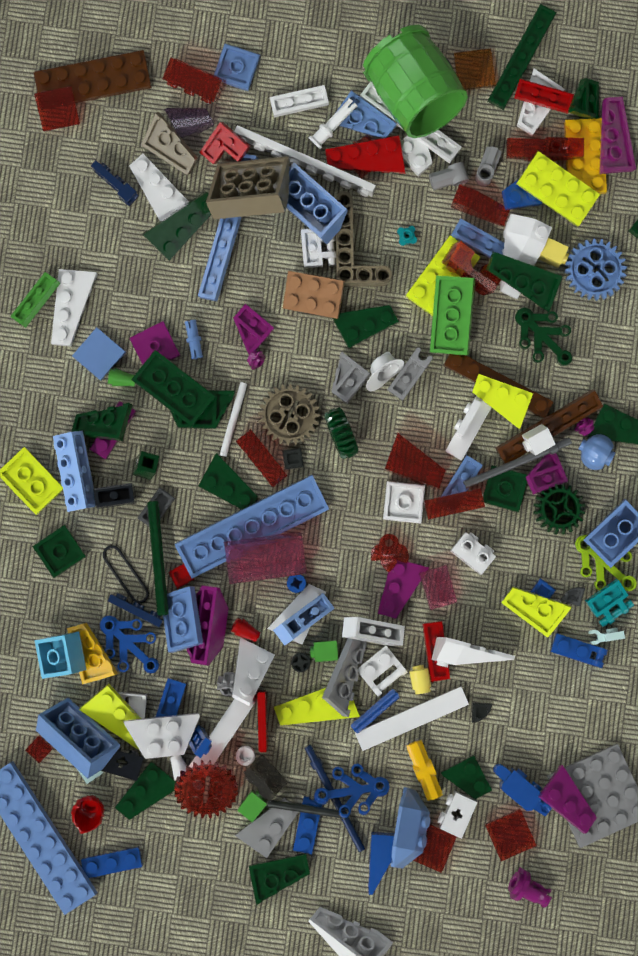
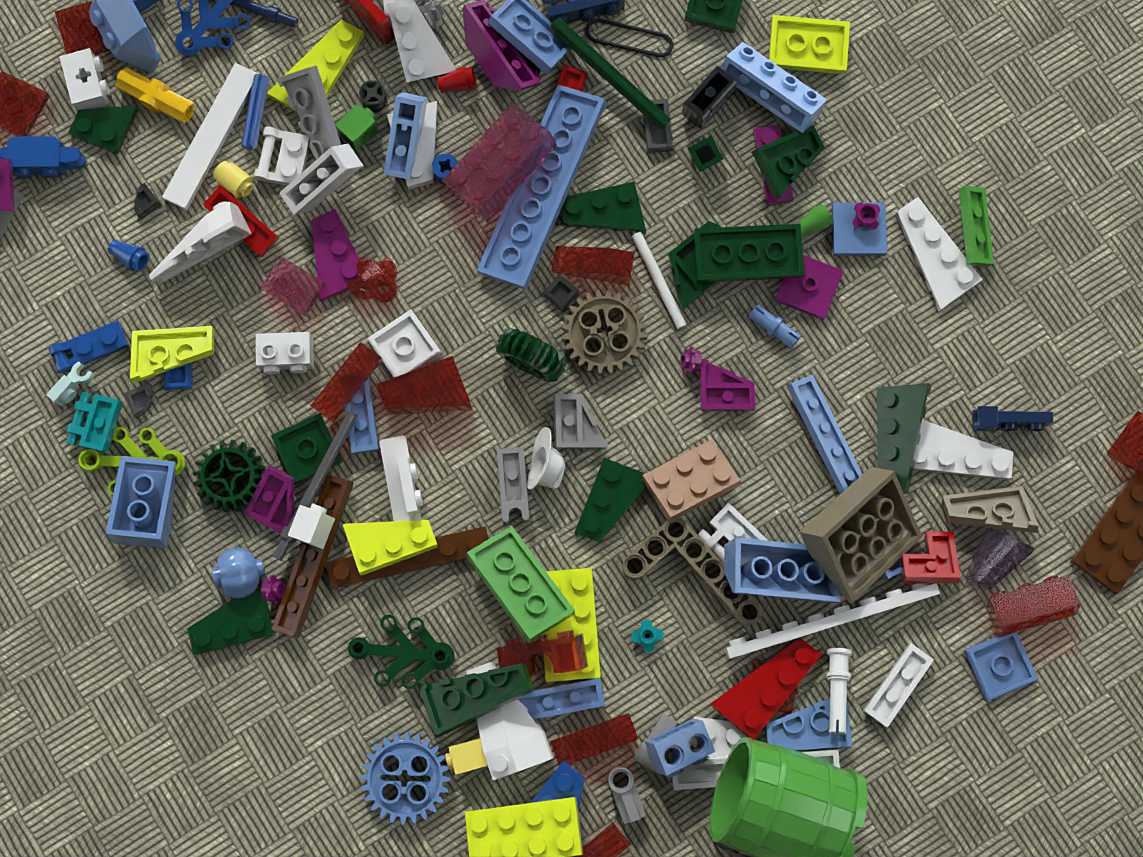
camera: 140 degrees right, 5 degrees down
none -> blue cone [108,239,149,271]
none -> medium blue brick [645,719,715,777]
none -> magenta plate [852,202,880,230]

